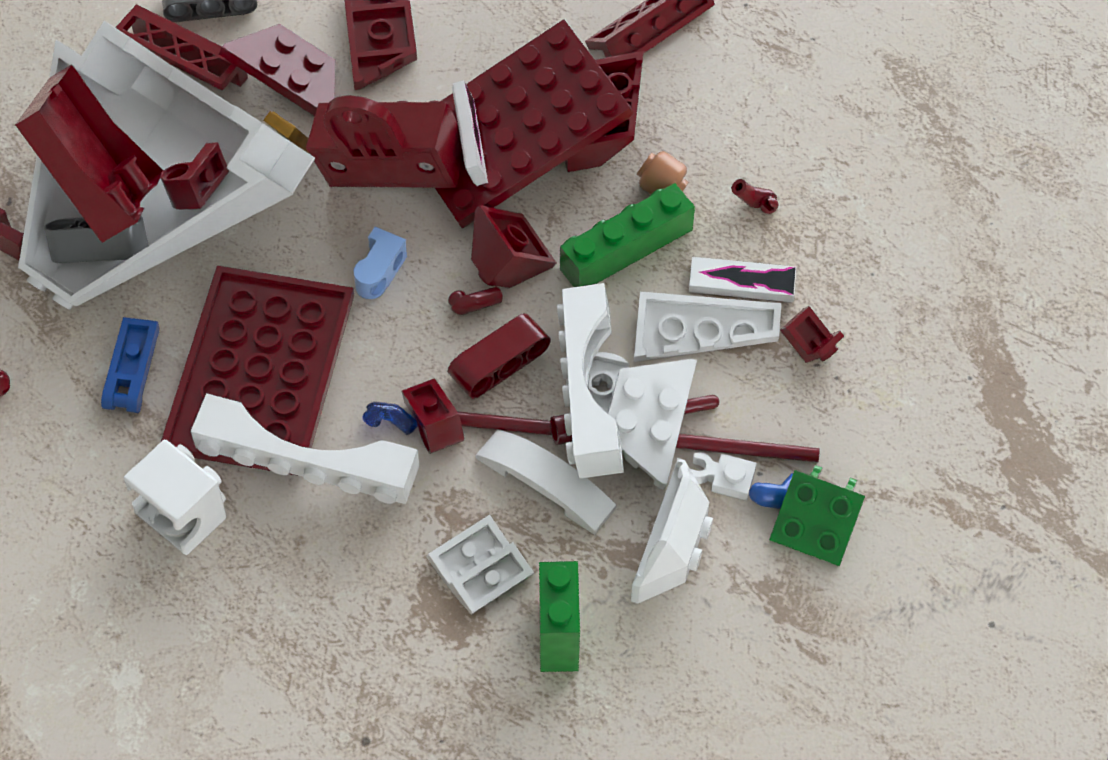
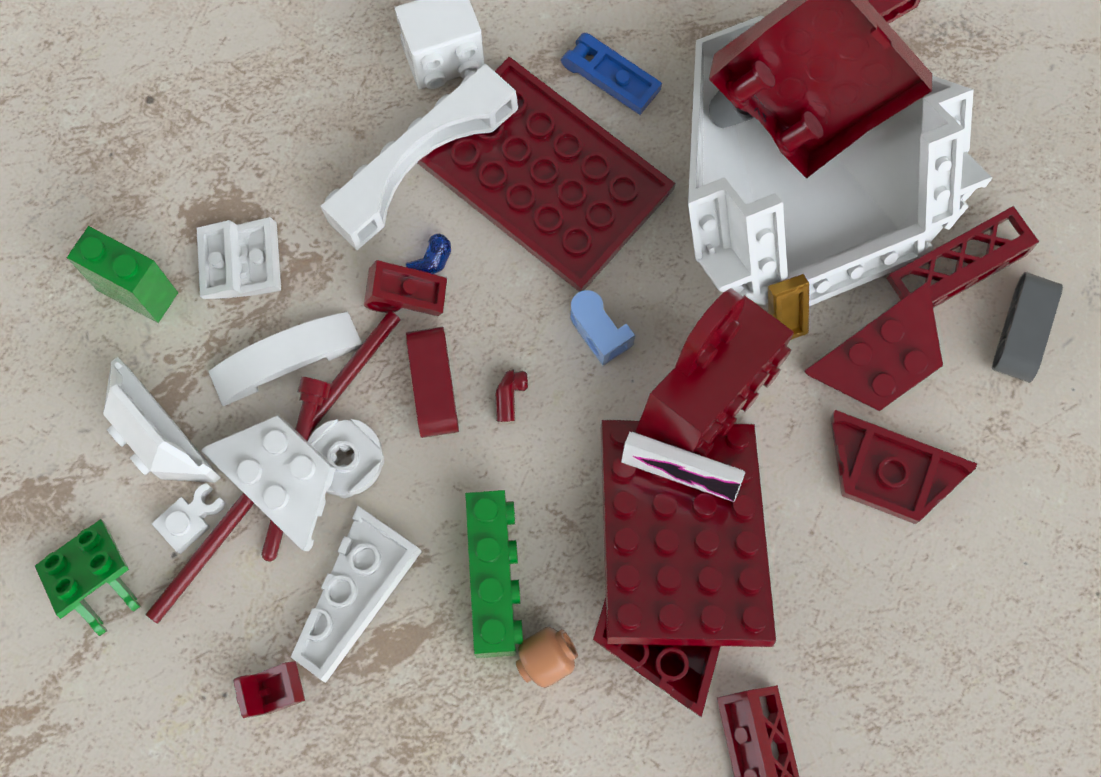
camera: 120 degrees right, 15 degrees up
dark red plate [160,142,229,210] -> none
dark red slope [471,205,557,288] -> none
white arch [557,283,624,479] -> none
tile [689,257,796,302] -> none
dark red arm [731,179,779,214] -> none
blue arm [749,473,793,509] -> none

